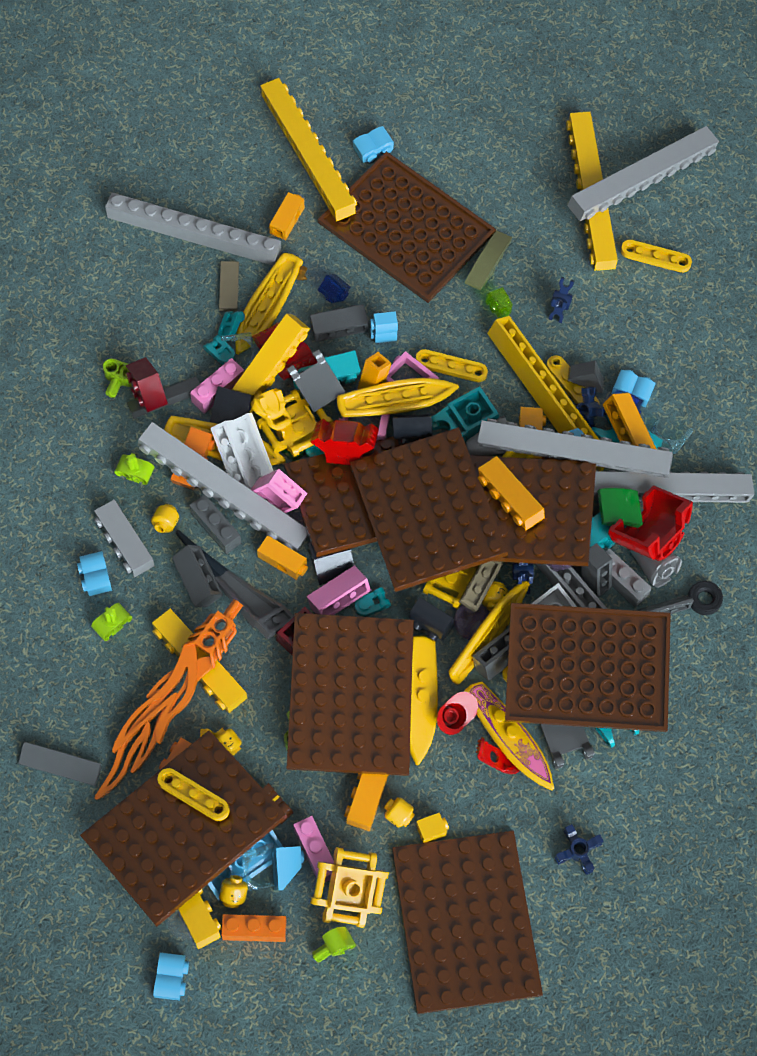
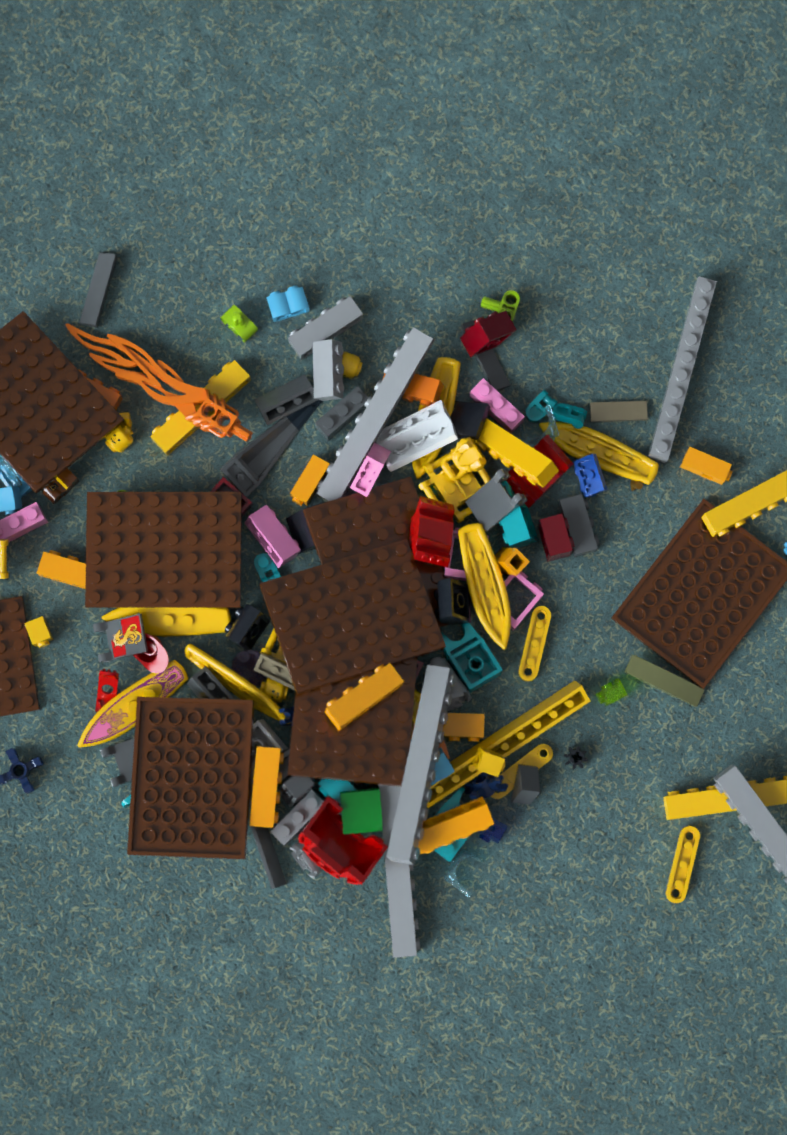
camera: 90 degrees right, 15 degrees up
lime beam [114,453,155,485] -> none
yellow plate [157,768,230,821] -> none
clear blue brick [318,274,351,303] -> none
medium azure brick [370,311,398,343] -> none
yellow head [384,797,415,828] -> none
dark blue pin [549,277,575,323] -> none
medium azure brick [611,370,656,407] -> none
black tyre [688,581,723,615] -> none
none -> flag [93,613,148,663]
none -> light orange brick [249,746,284,828]
none -> light grey brick [313,339,344,401]
none -> yellow brick [472,747,505,777]
none -> dark red brick [537,514,575,562]
none -> black gear [564,746,588,770]
none -> blue bracket [573,454,608,497]

